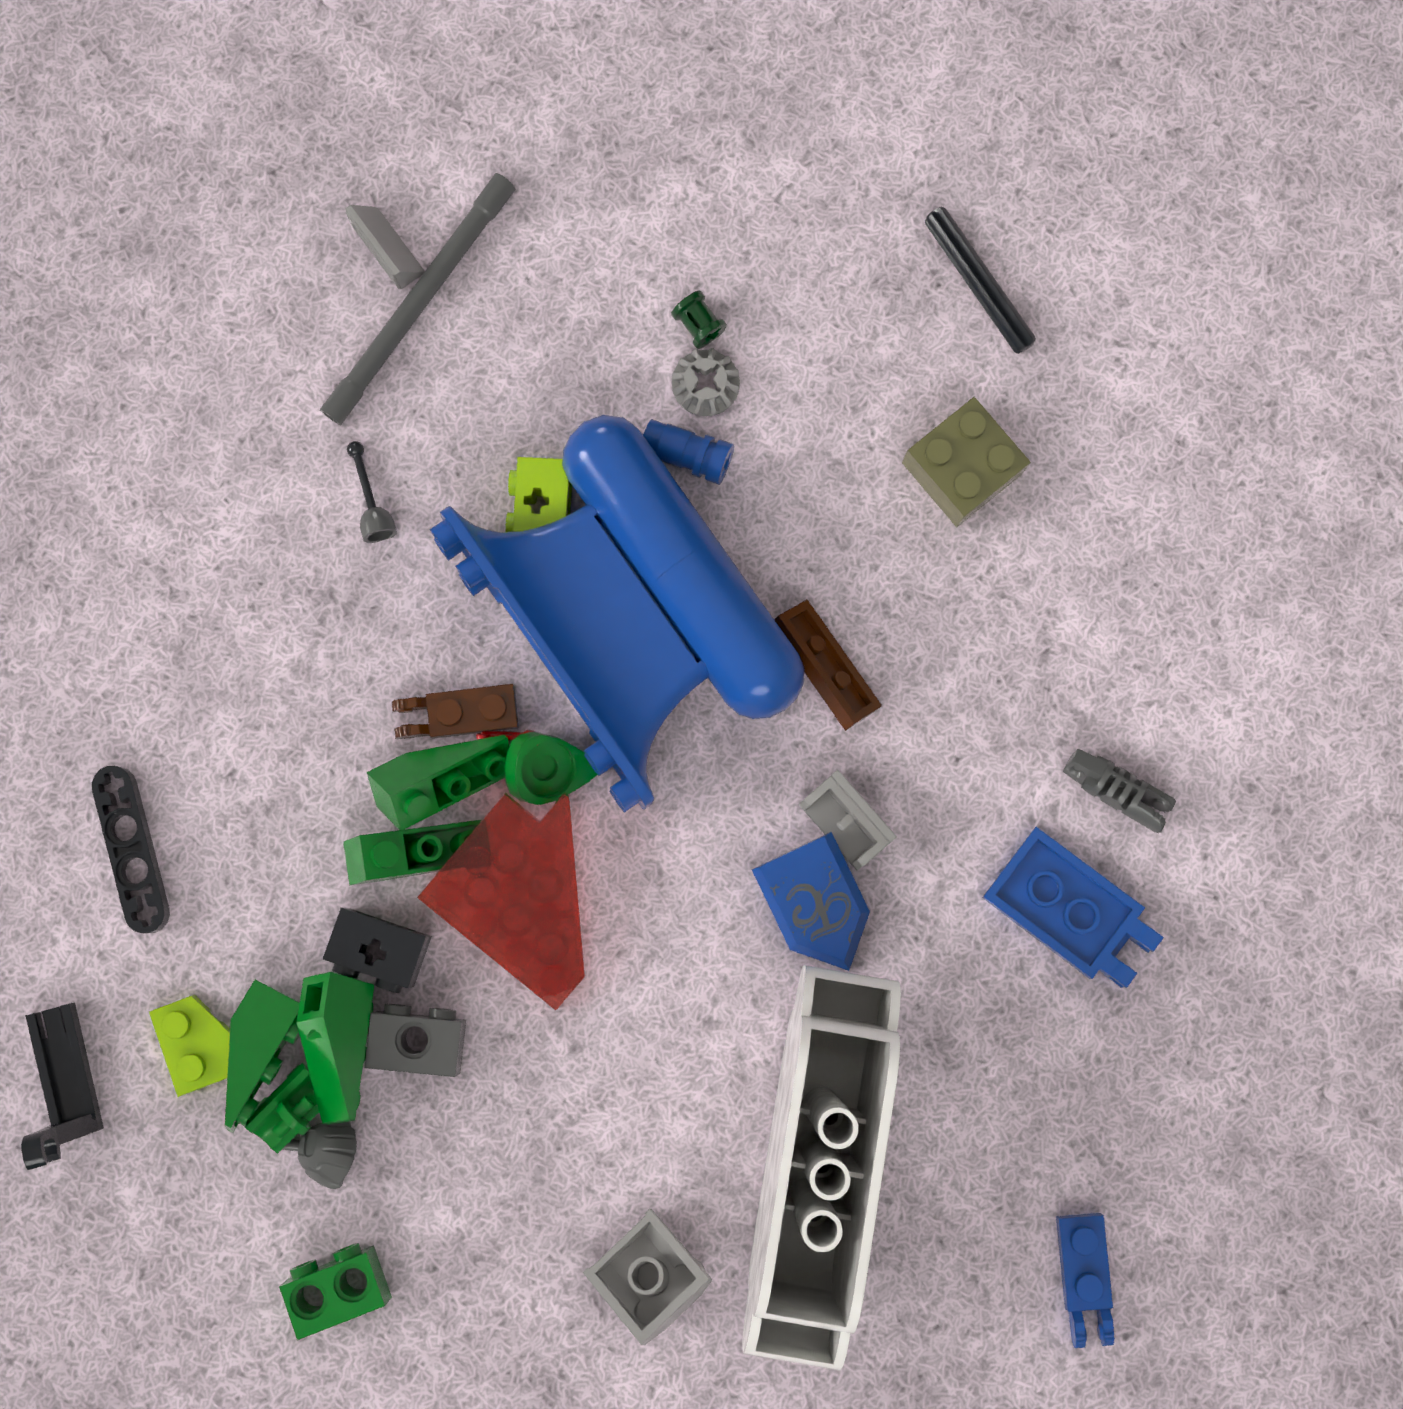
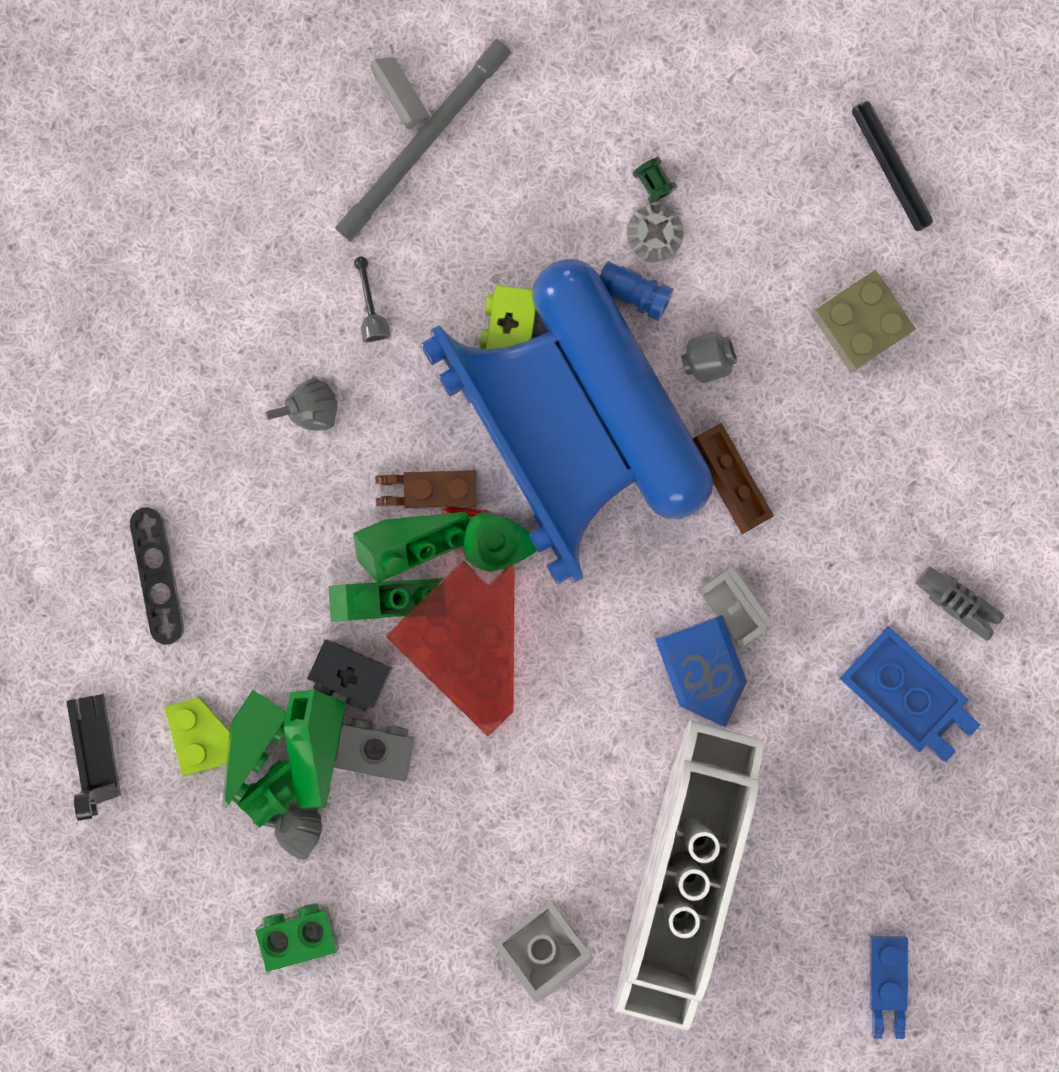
camera: 15 degrees right, 5 degrees up
none -> dark grey piece [265,378,337,431]
none -> dark grey head [681,331,737,383]

